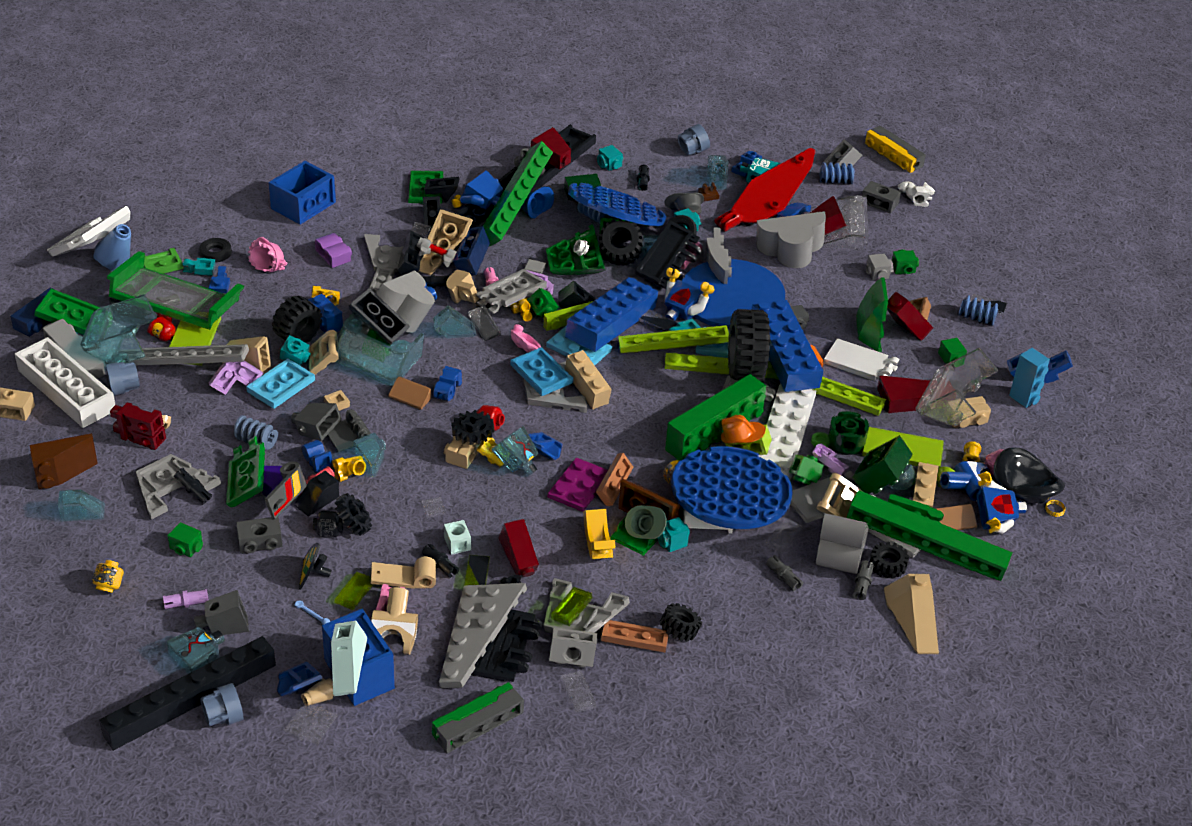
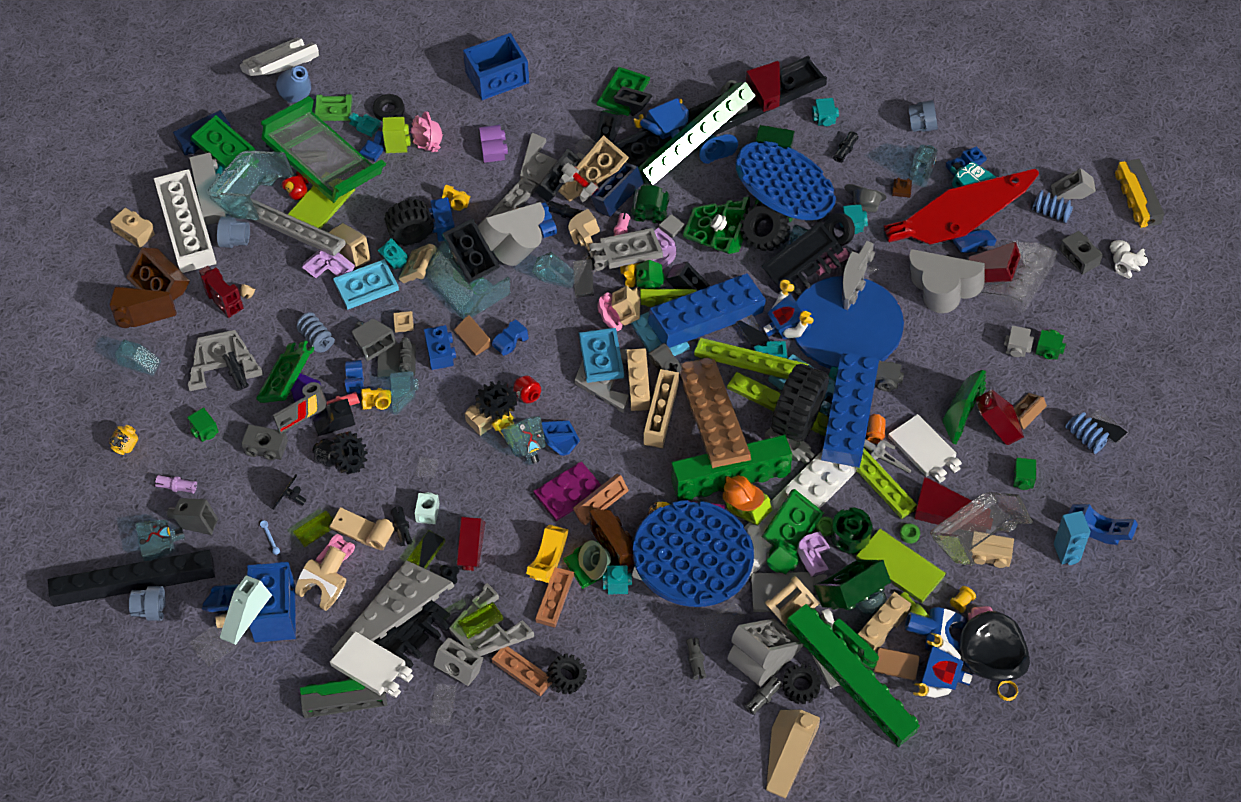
camera: 30 degrees right, 15 degrees up
none -> reddish brown slope [126,248,190,301]
none -> white tile [330,632,413,698]
none -> lime brick [383,117,411,153]
none -> blue brick [424,325,456,370]
none -> nougat plate [536,567,574,628]
none -> tan brick [612,286,641,326]
none -> dark green brick [631,185,670,224]
none -> tan brick [644,369,679,448]
none -> dark grey piece [648,343,681,373]
none -> medium nougat plate [679,358,751,468]
none -> green tile [761,489,824,550]
none -> light grey piece [864,439,911,473]
none -> bright green tile [900,524,920,543]

